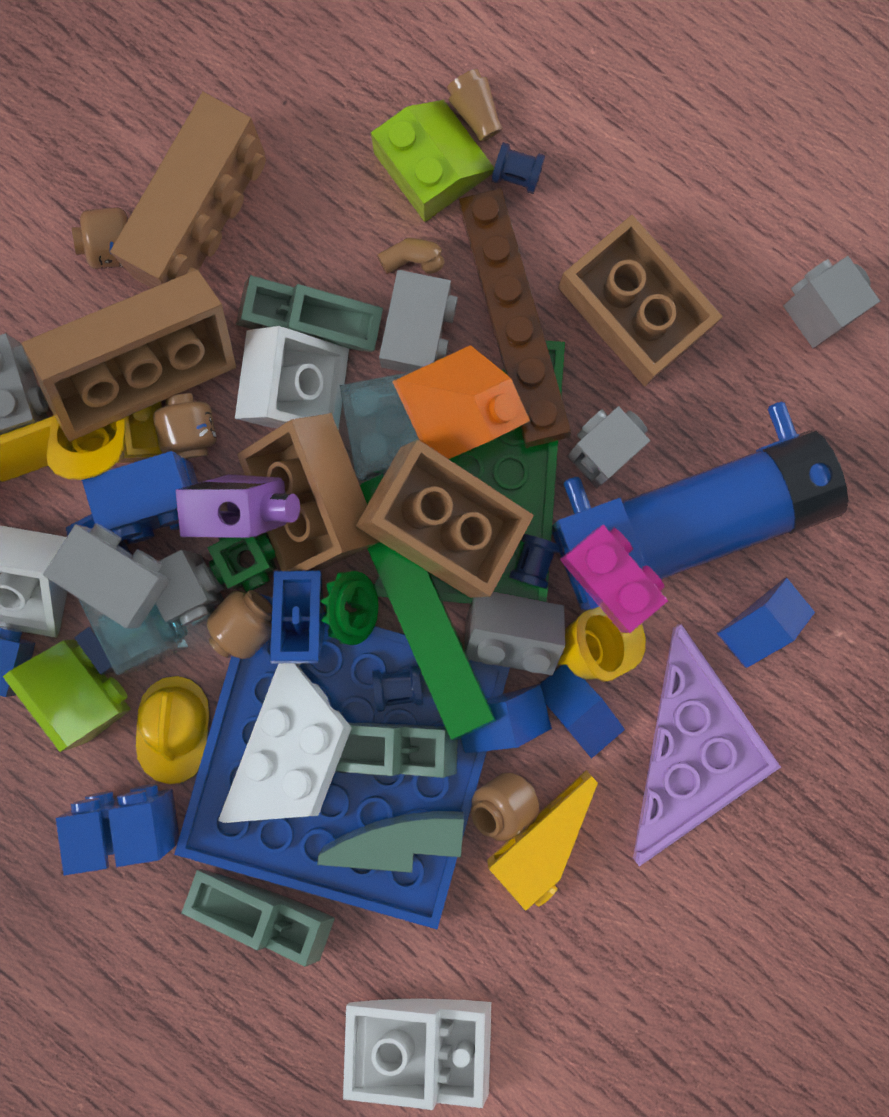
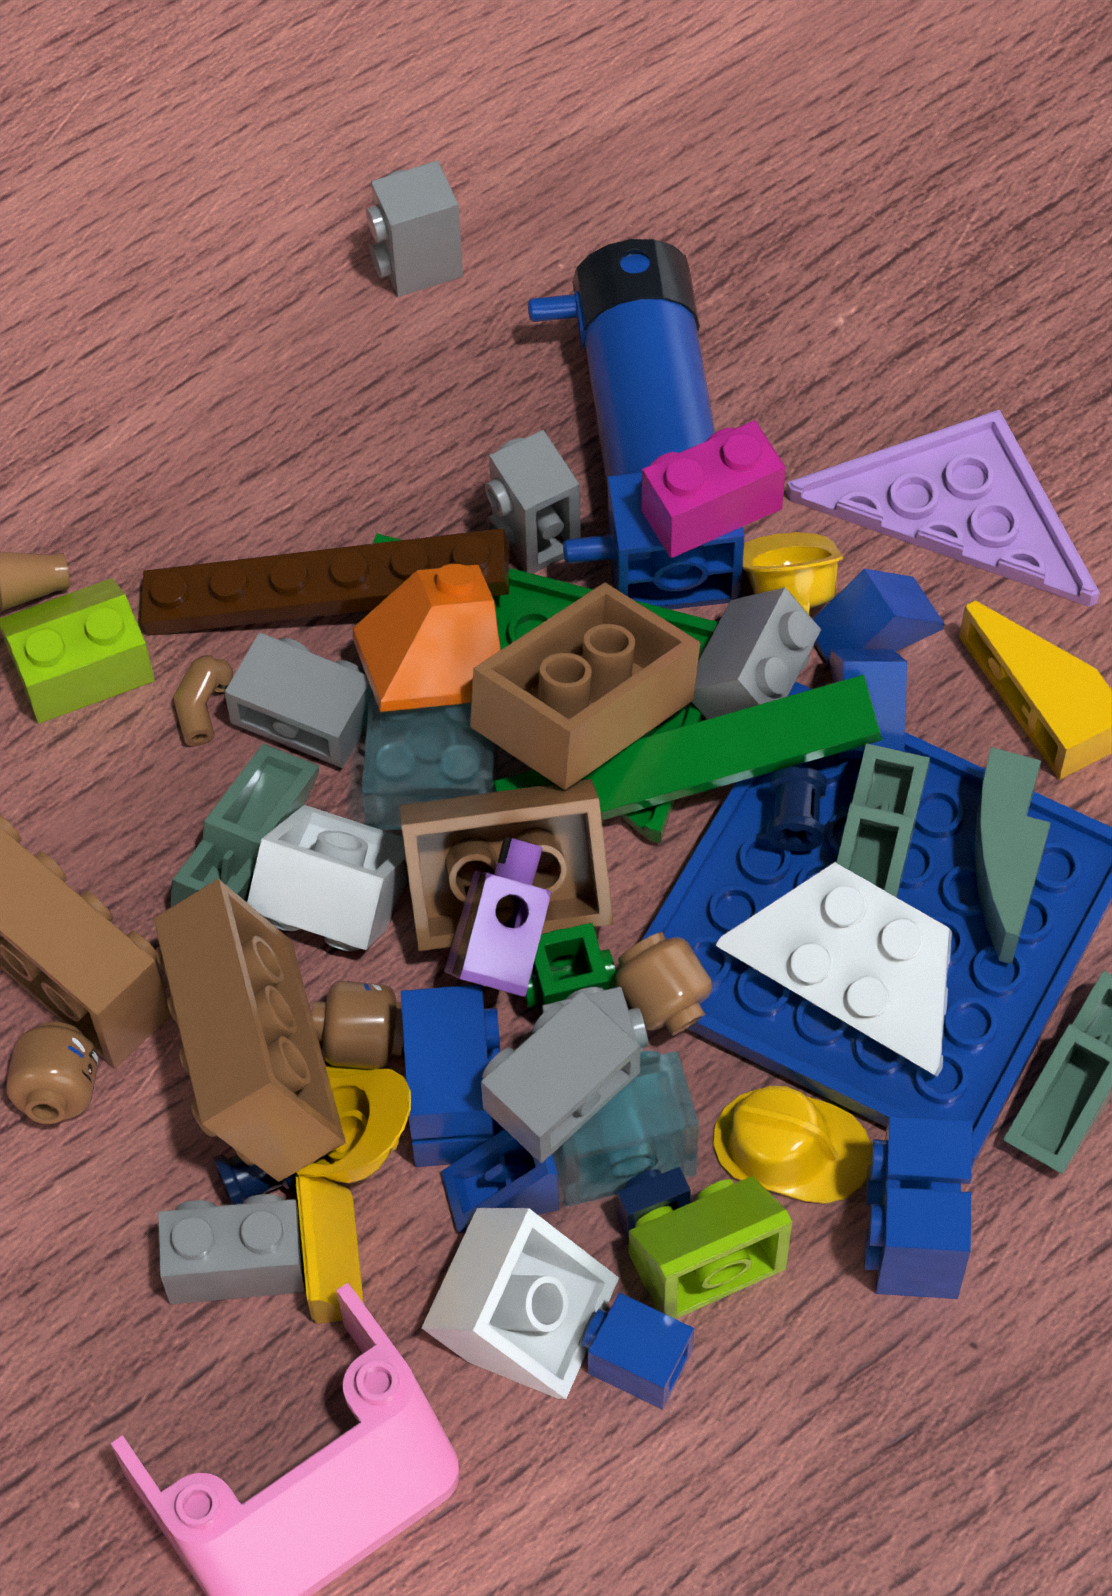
camera: 75 degrees left, 25 degrees down
blue slope [270,571,325,664] -> none
green gear [321,571,379,645] -> none
medium nougat head [471,773,539,841] -> none
dark blue bush [492,142,545,194] -> none
dark blue bush [509,534,561,589] -> none
medium nougat brick [558,214,723,387] -> none
blue slope [717,578,815,668] -> none

